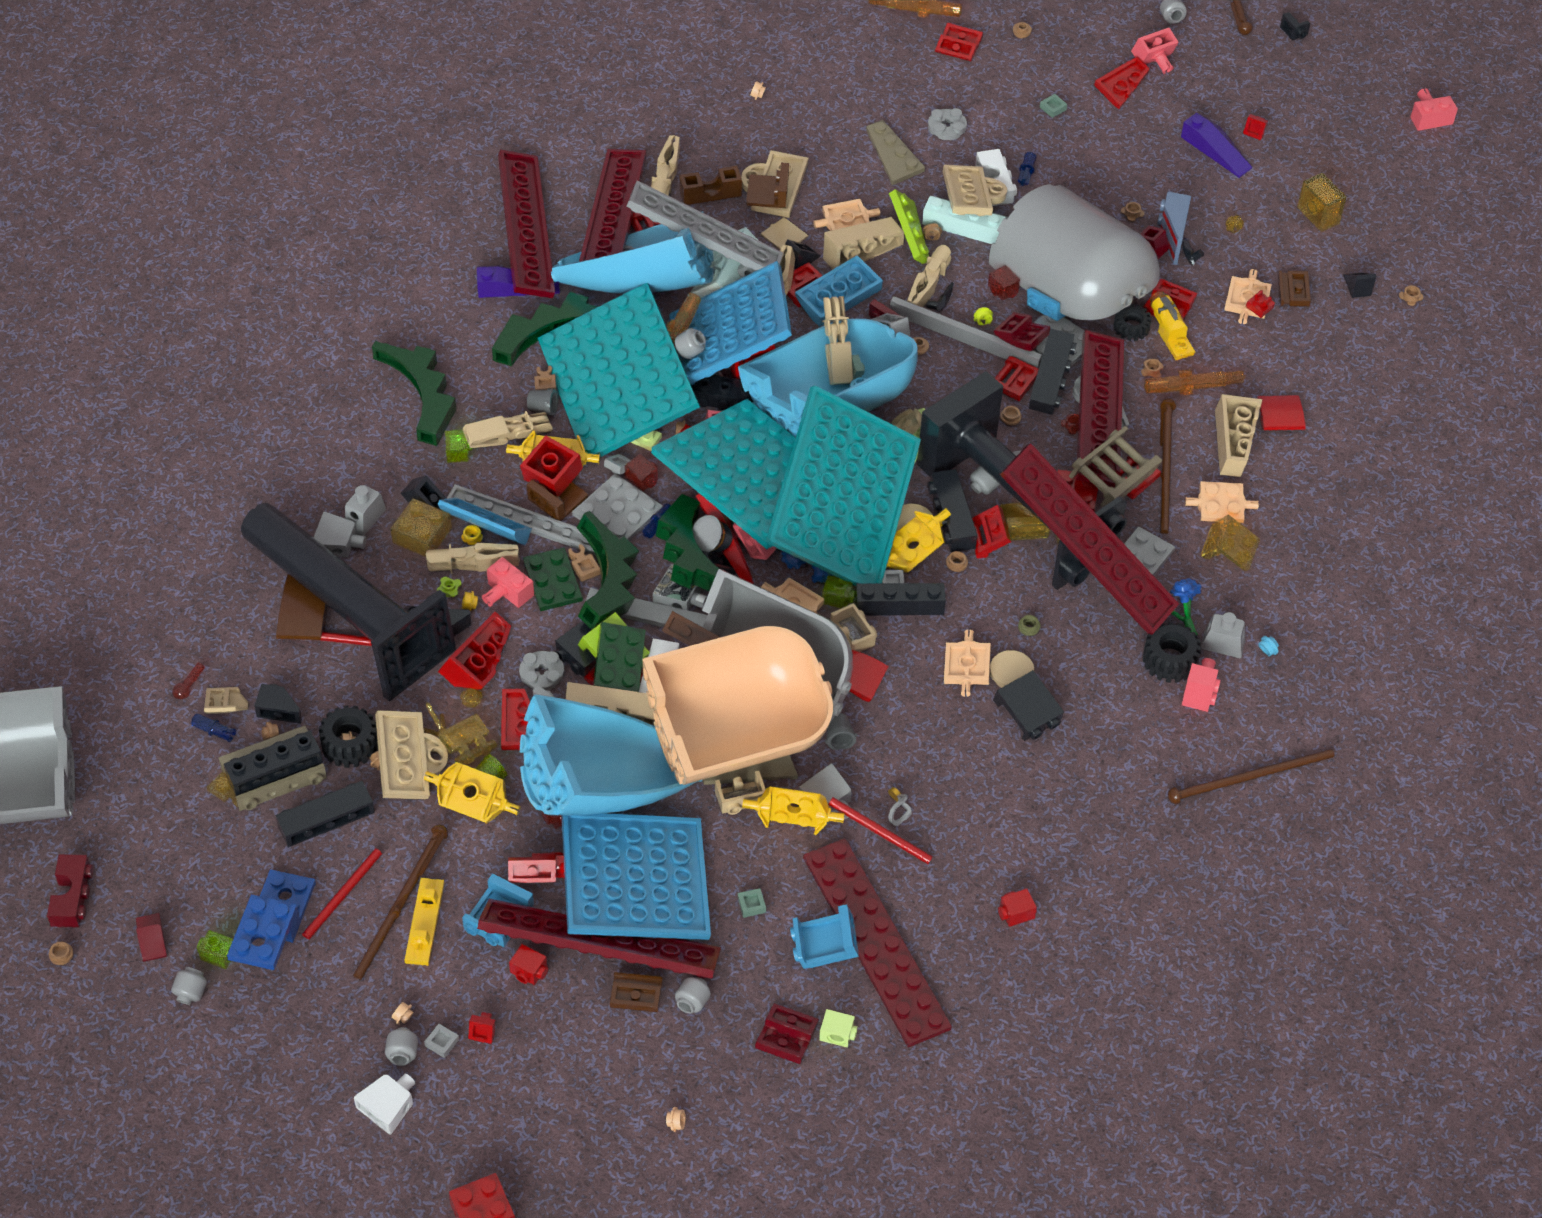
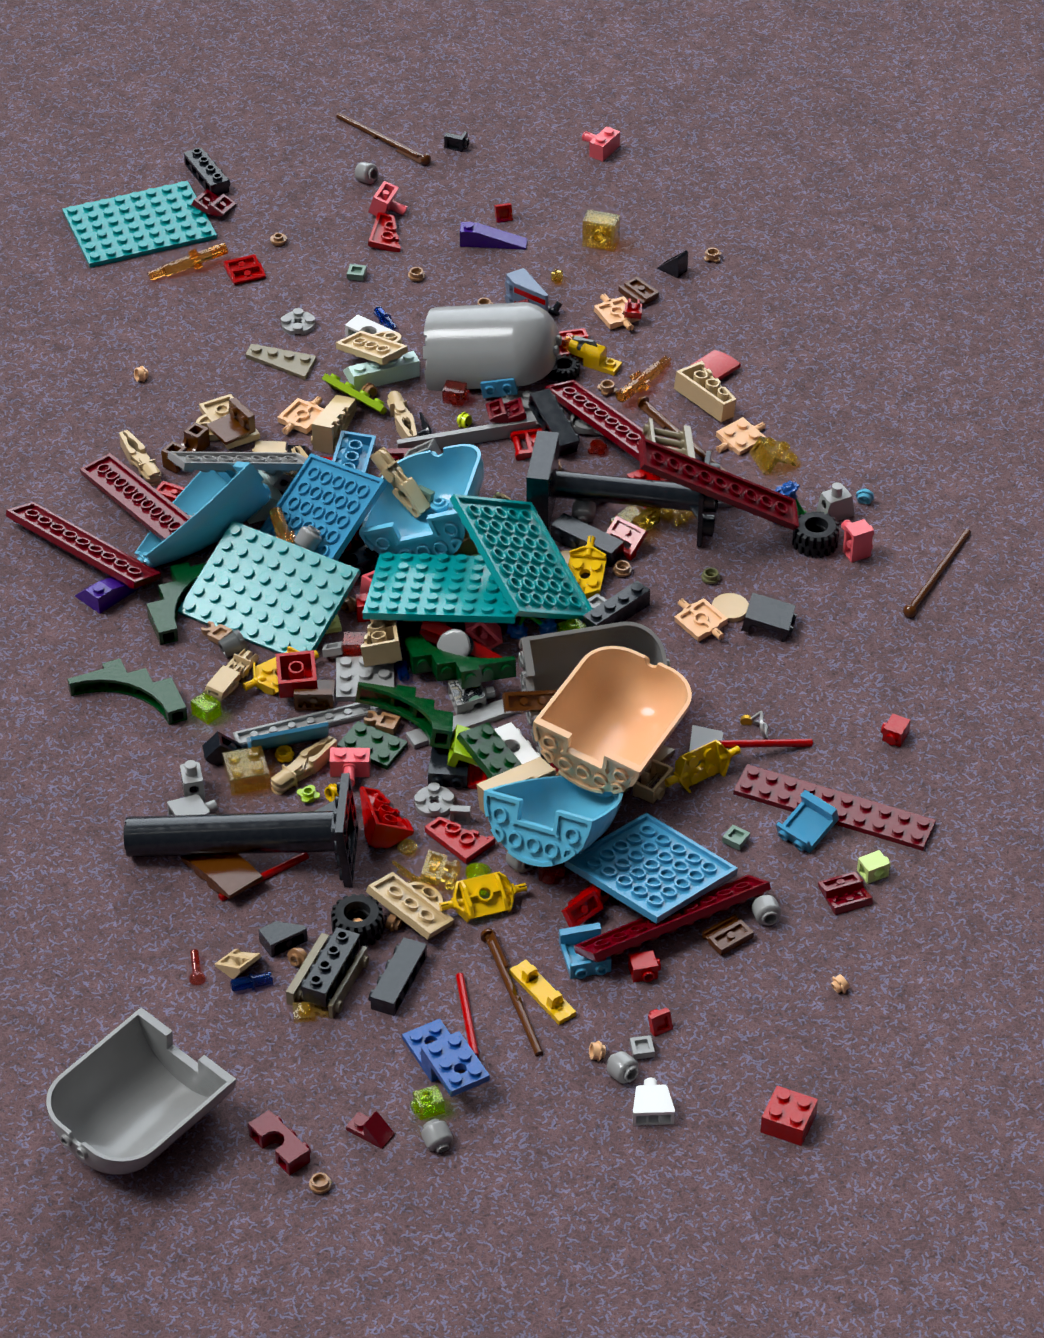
camera: 40 degrees left, 10 degrees down
none -> tan wedge [361,620,402,667]
none -> medium nougat plate [408,267,425,281]

